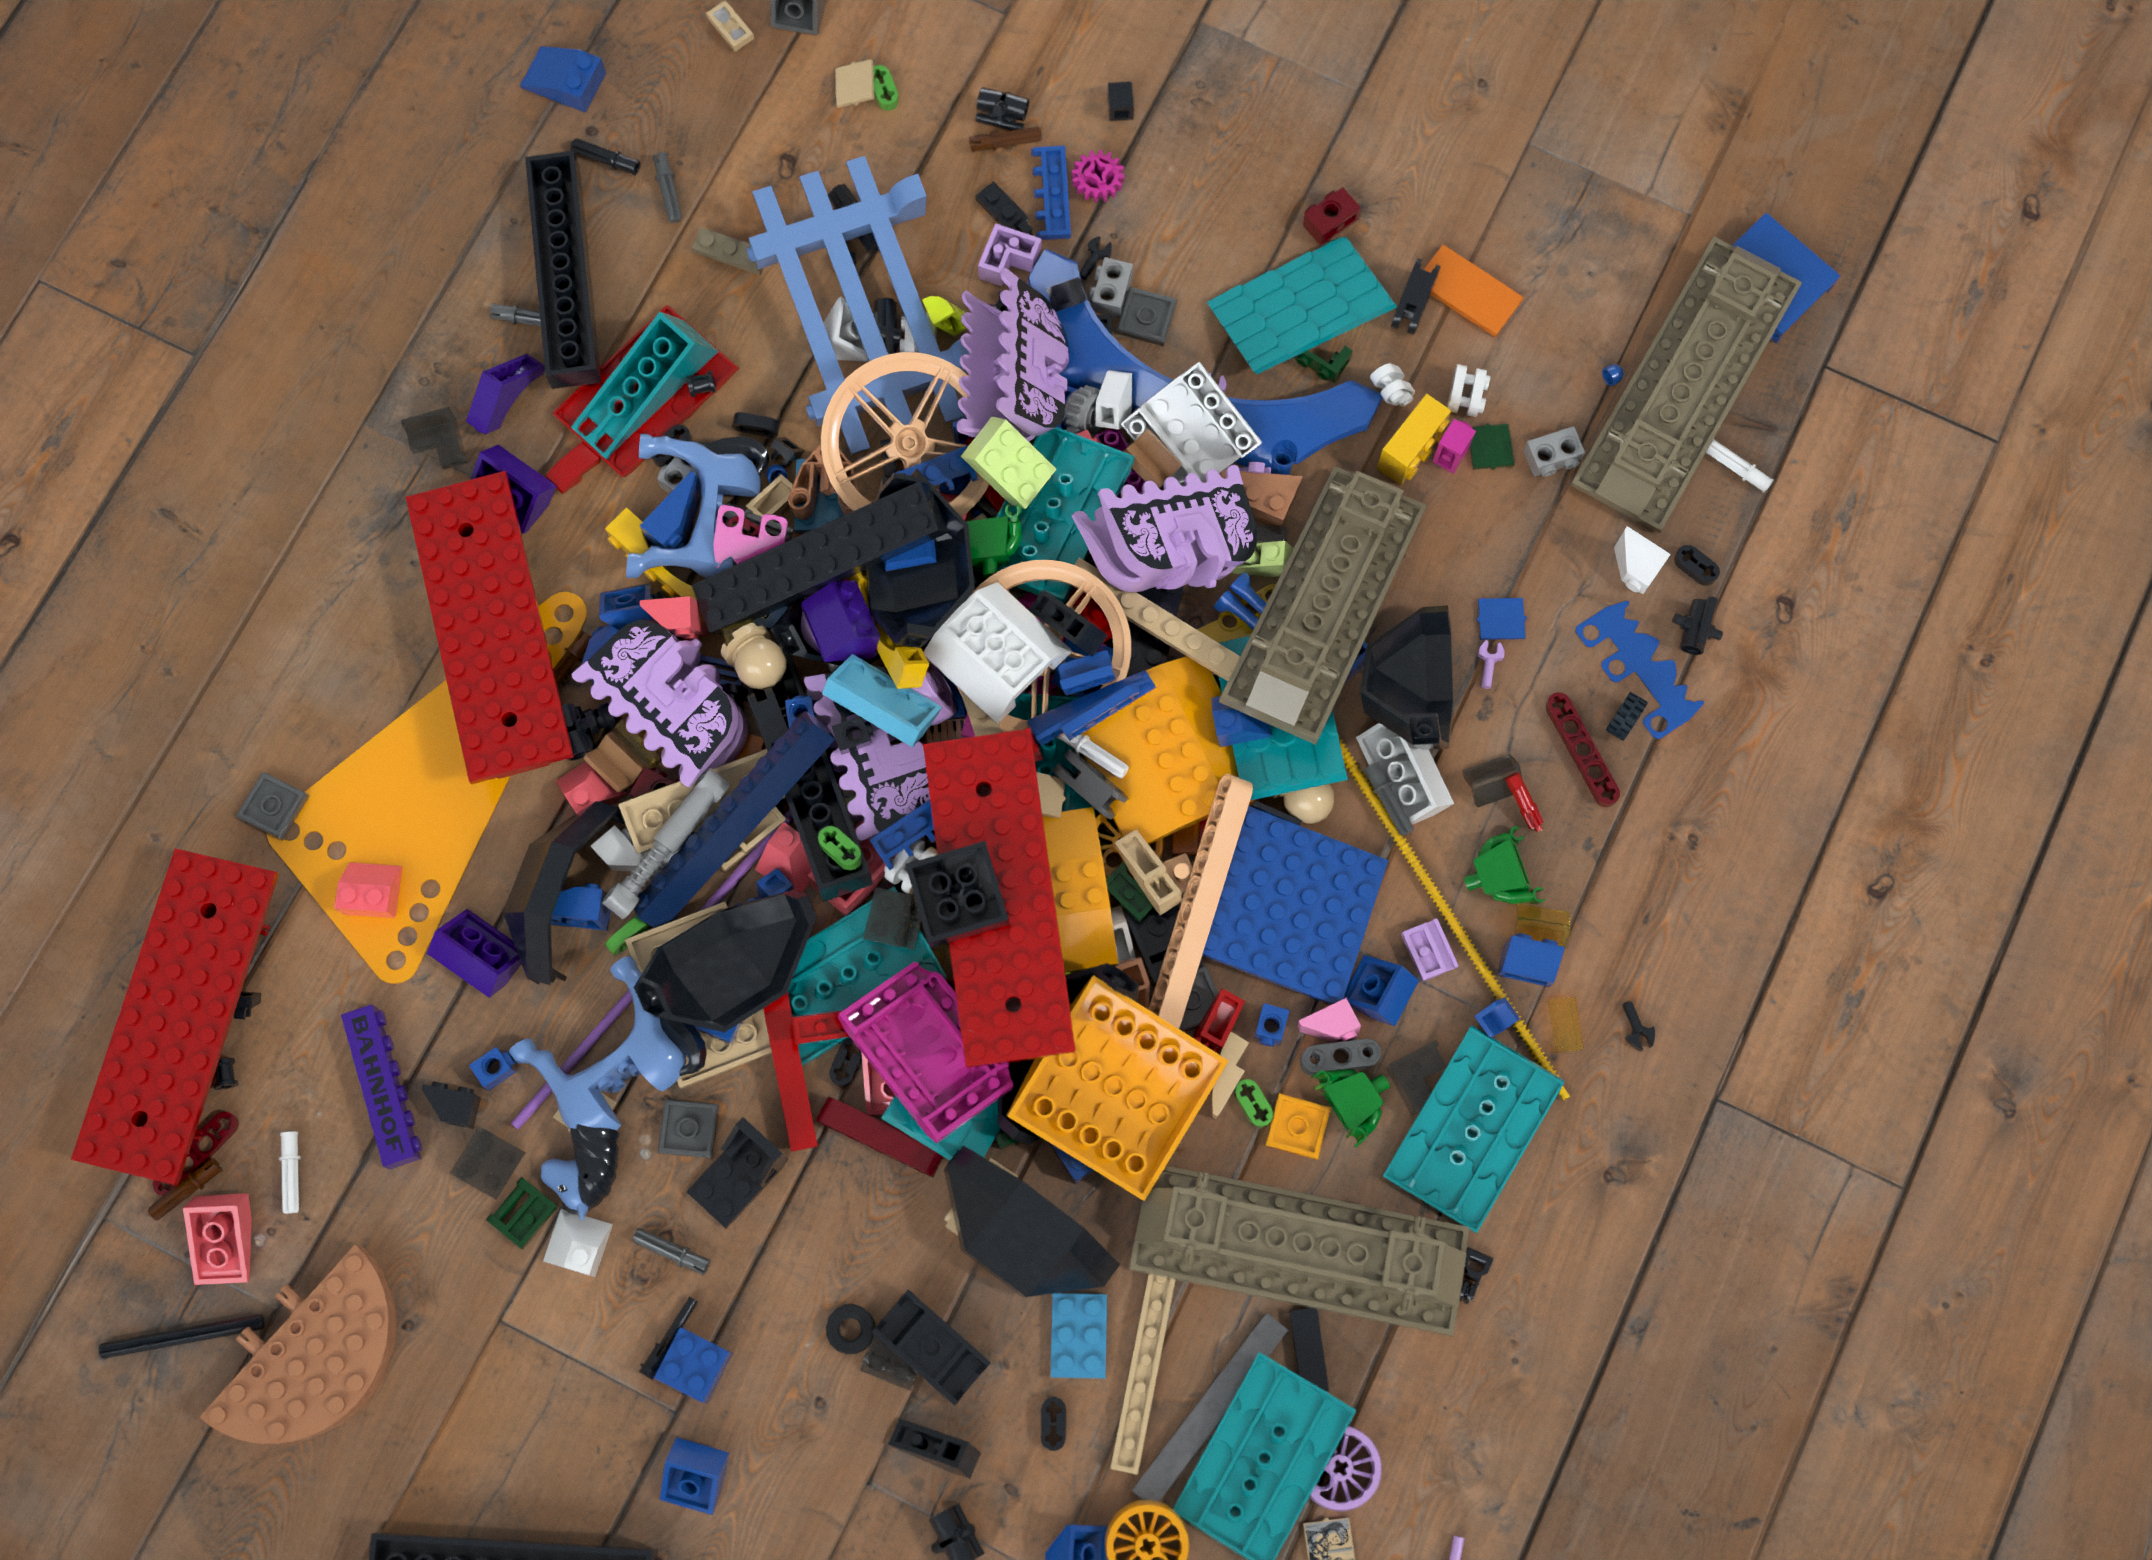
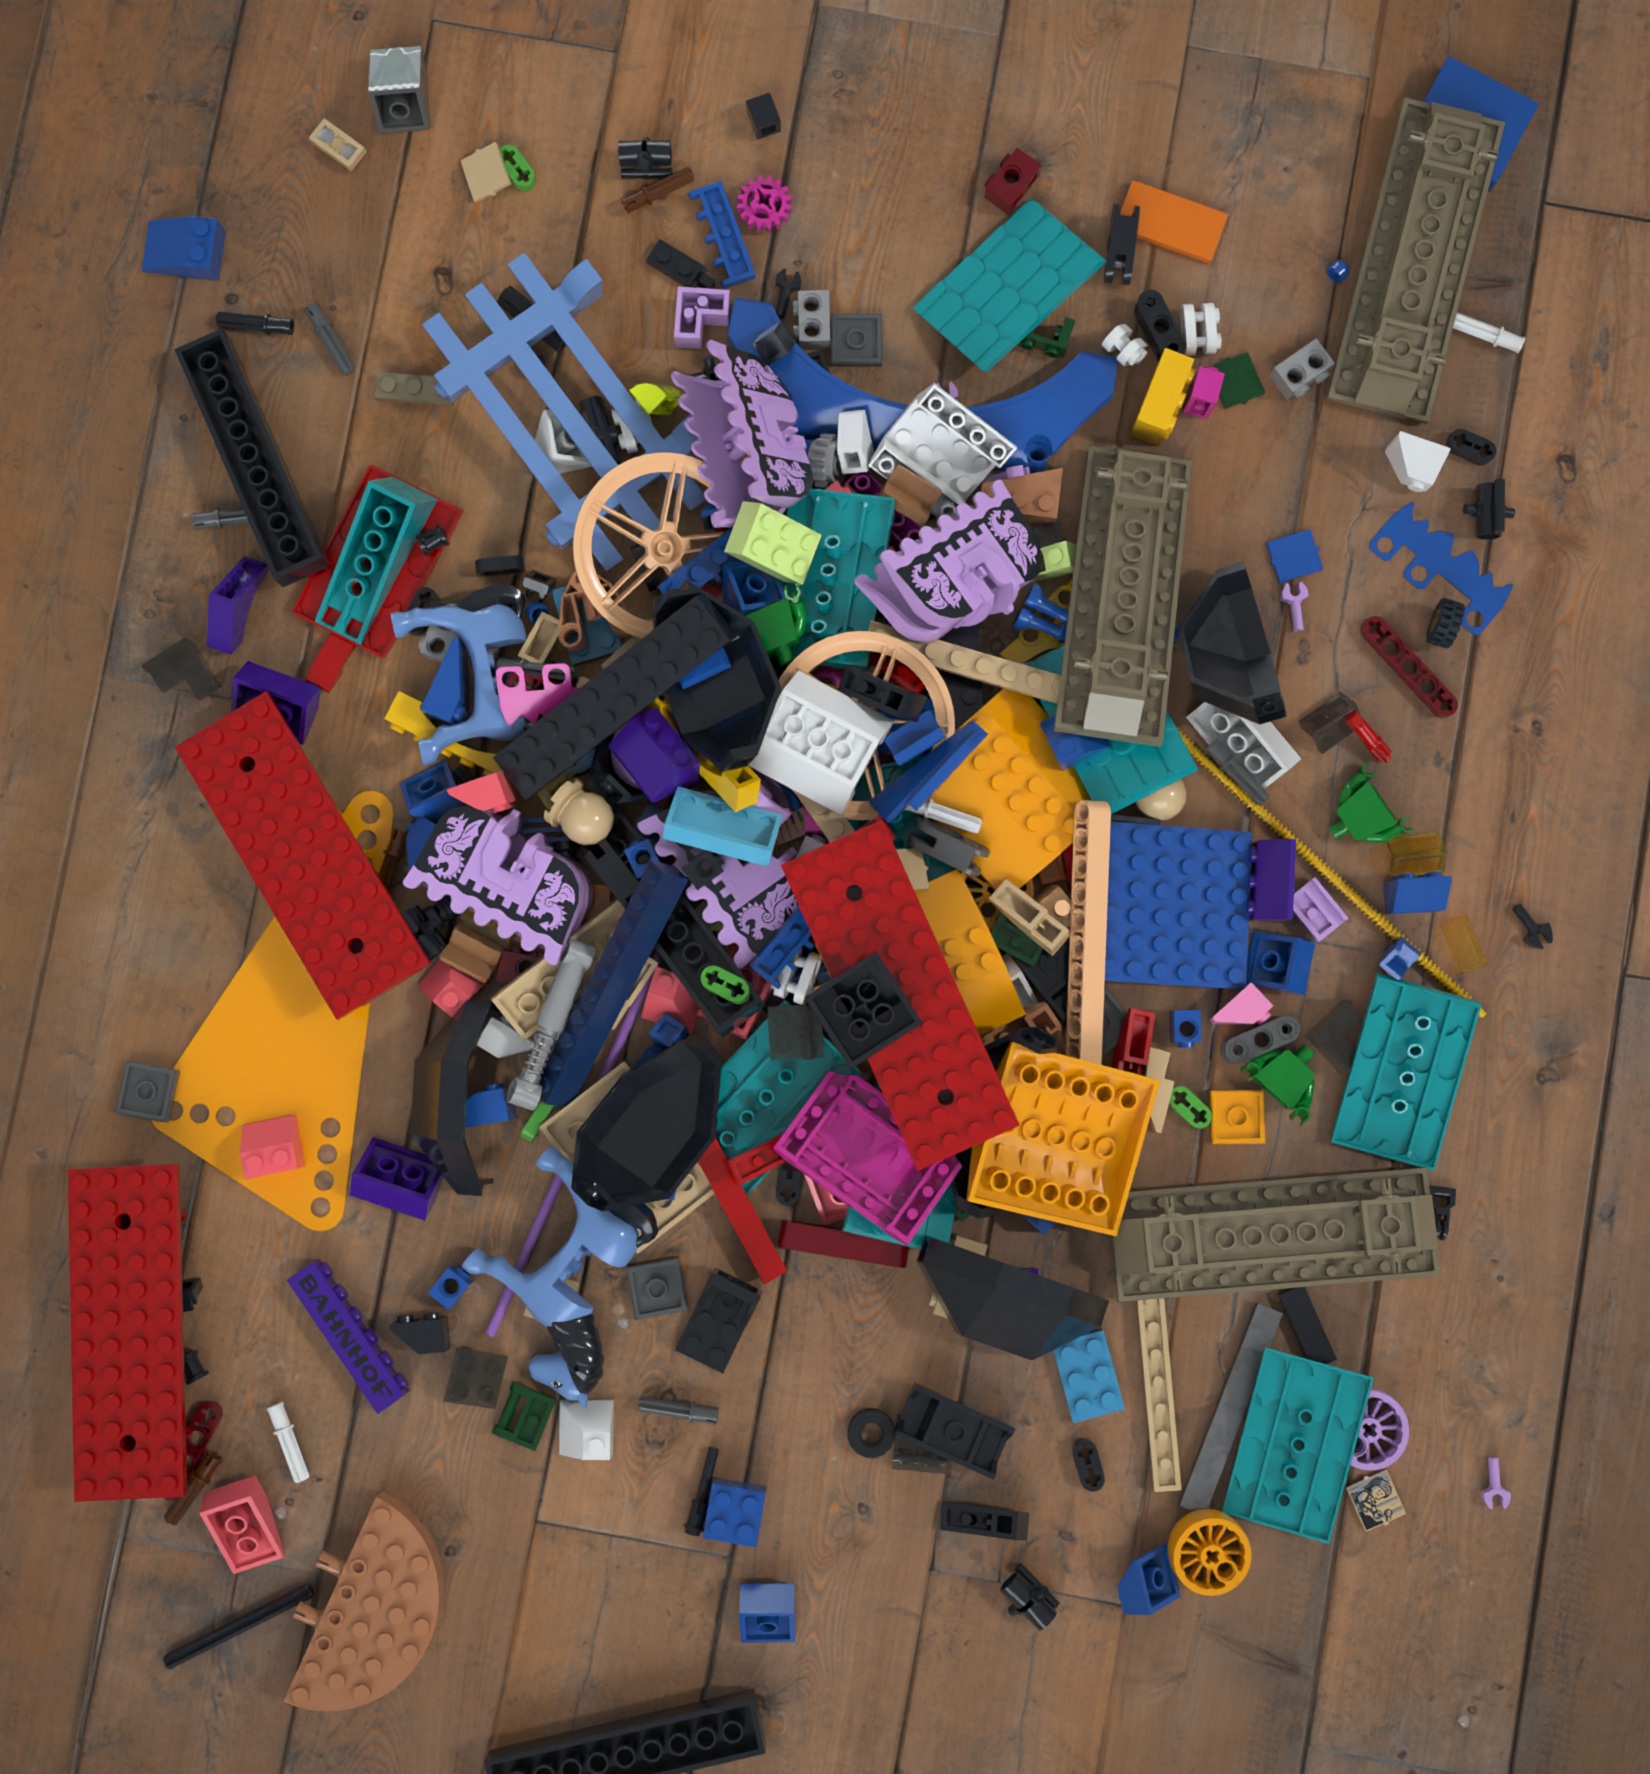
camera: 15 degrees left, 10 degrees up
none -> blue slope [722,561,786,616]
none -> black piece [1134,289,1186,362]
none -> dark purple slope [1247,839,1296,923]

